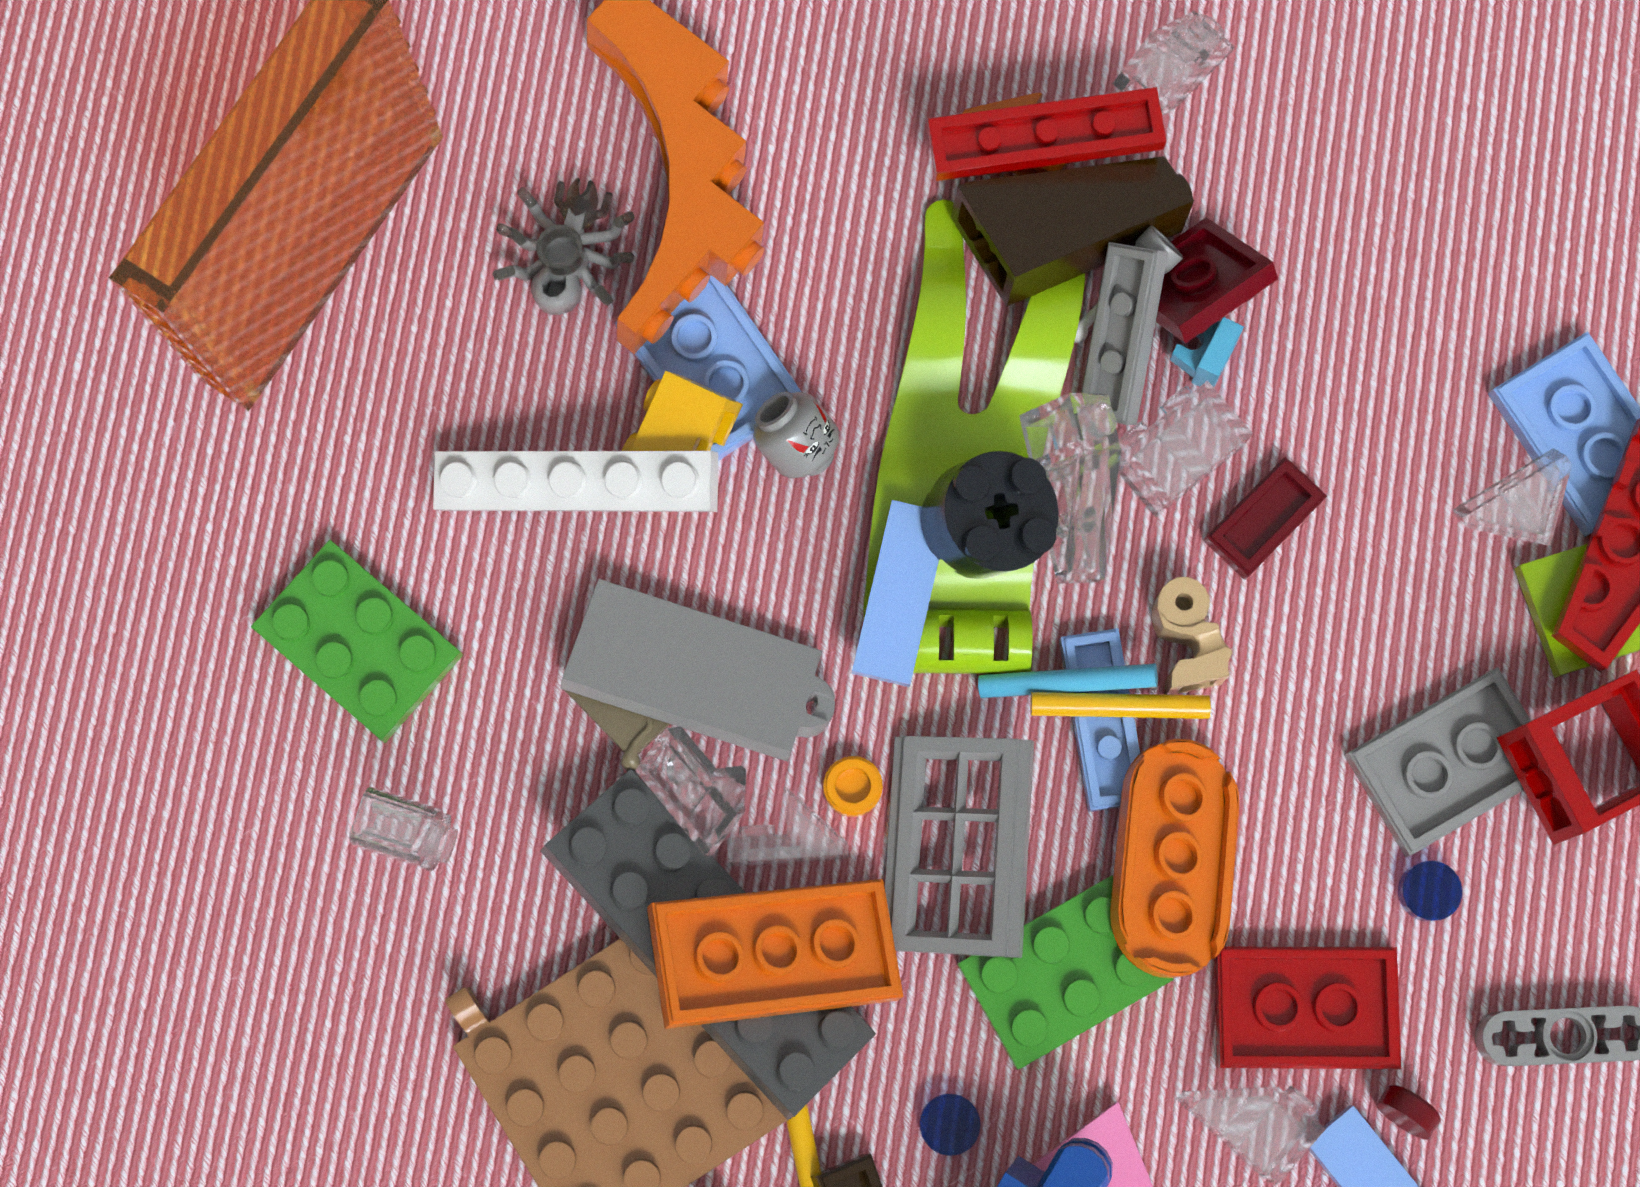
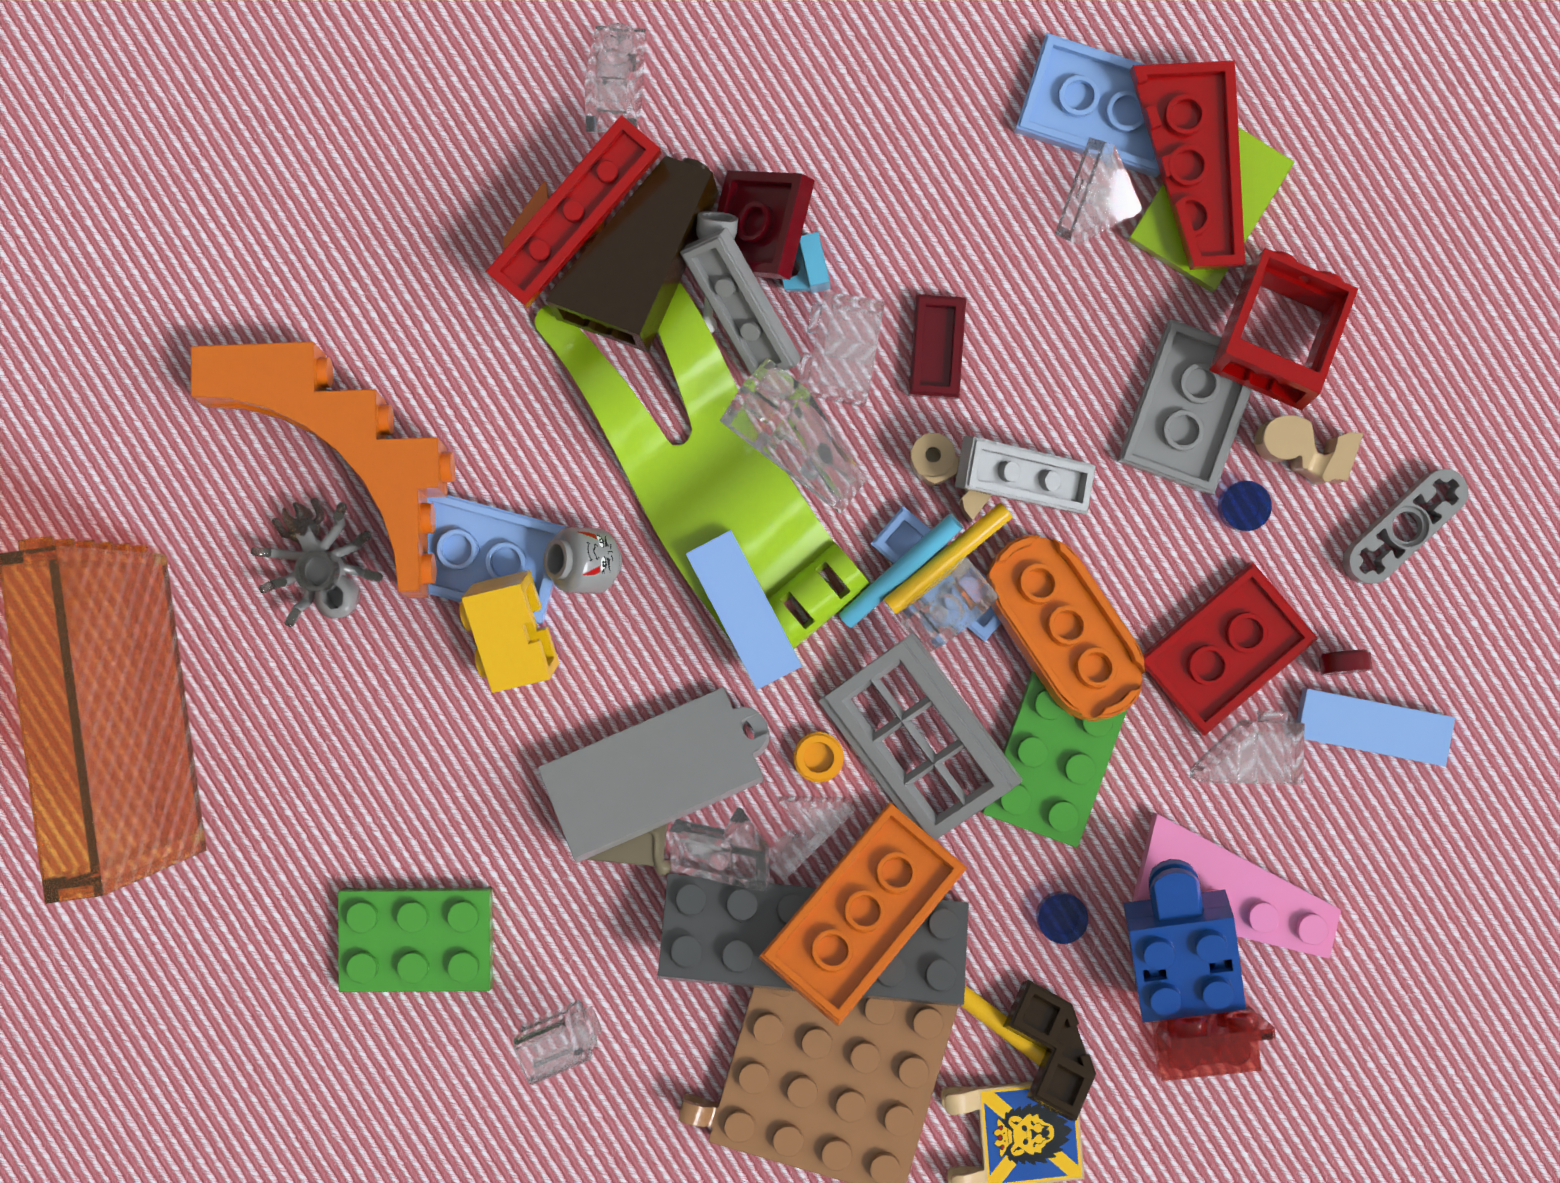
camera: 40 degrees left, 10 degrees up
white plate [433,451,718,512] -> none
black brick [921,451,1059,579] -> none
none -> clear slope [891,557,999,653]
none -> tile [955,436,1096,515]
none -> tan leg [1254,415,1364,485]

